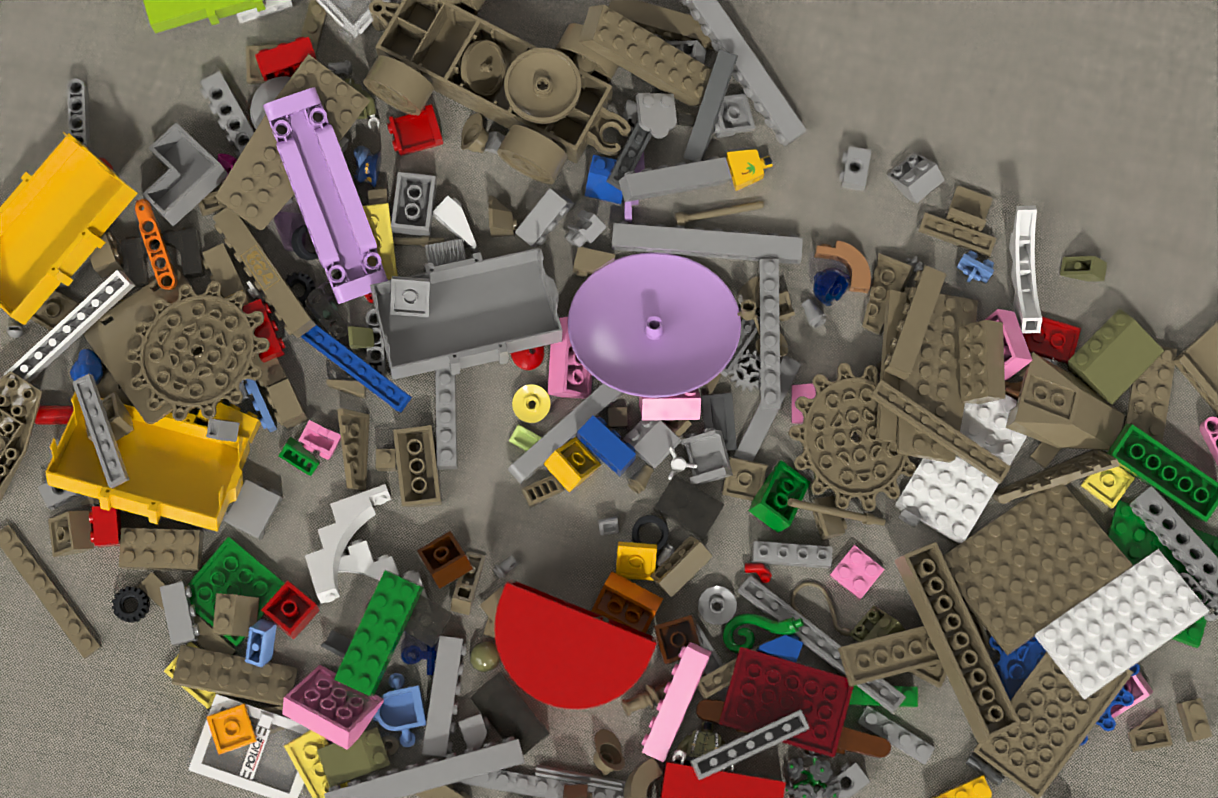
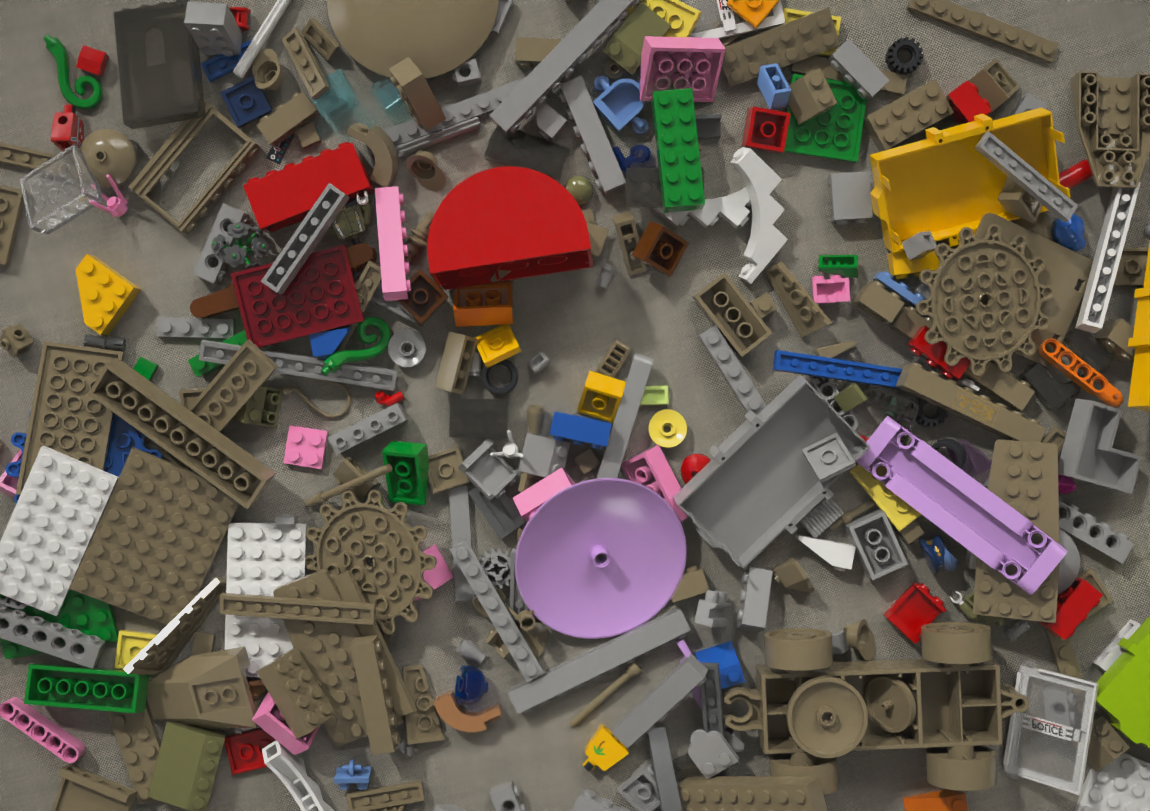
camera: 150 degrees right, 10 degrees up
none -> green tile [133,356,159,381]

